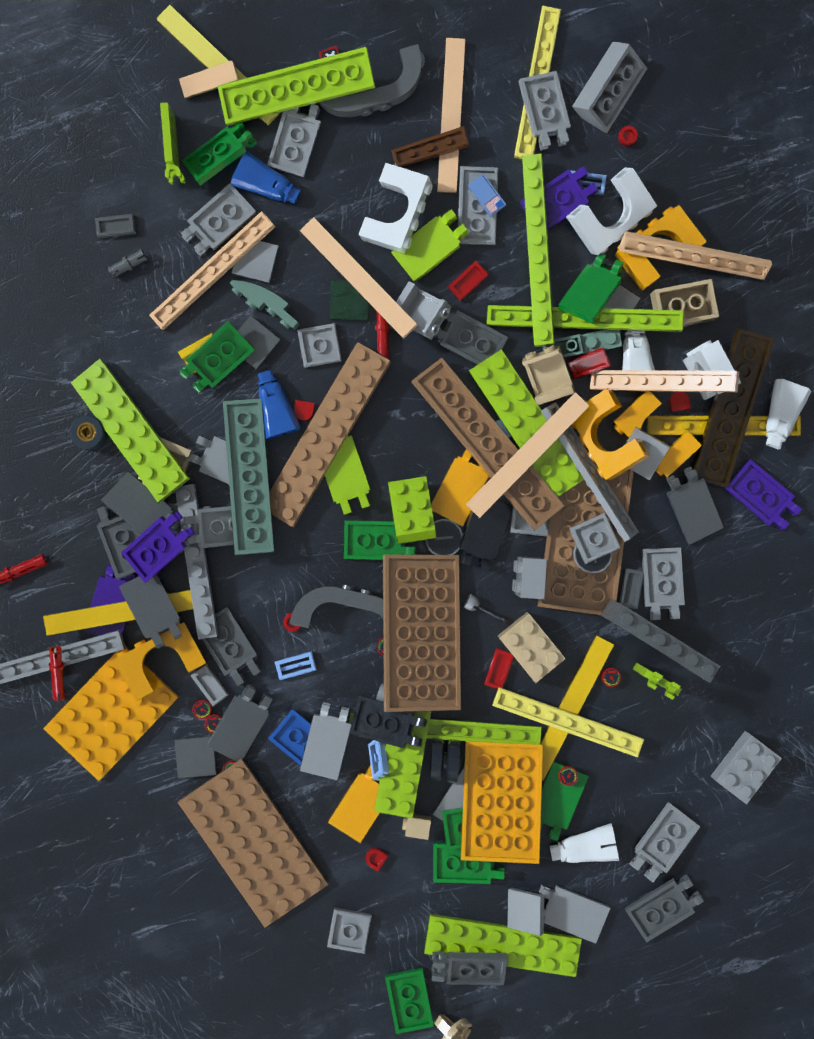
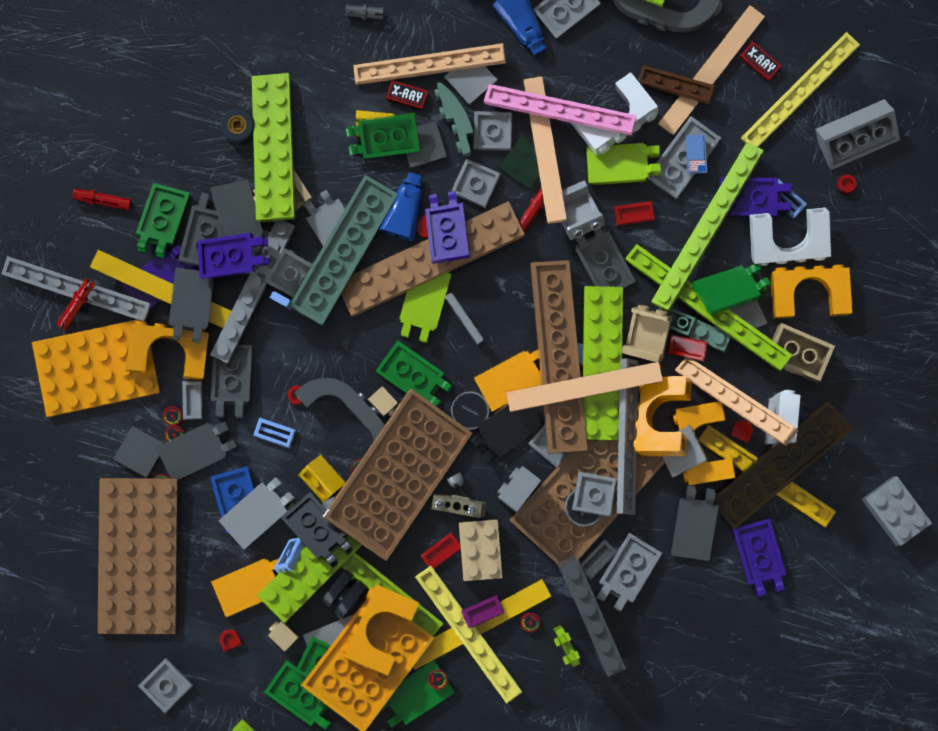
camera: 40 degrees right, 5 degrees down
light grey tile [181,184,256,257] -> none
lime brick [388,476,436,544] -> none
light grey tile [518,71,571,151] -> none
light nougat tile [619,231,772,280] -> none
white piece [622,330,655,371] -> none
white piece [766,379,811,449] -> none
none -> green tile [136,183,190,259]
none -> light blue tile [270,291,292,310]
none -> yellow panel [298,455,346,503]
none -> light orange arch [343,584,419,677]
none -> tan brick [368,386,398,417]
none -> tile [386,80,428,110]
none -> dark purple tile [425,191,470,264]
none -> dark tan piece [432,493,487,518]
none -> light grey tile [445,293,483,346]
none -> magenta tile [461,595,504,629]
none -> light grey tile [473,111,512,151]
none -> bright pink plate [484,84,637,136]
none -> tile [740,42,781,81]

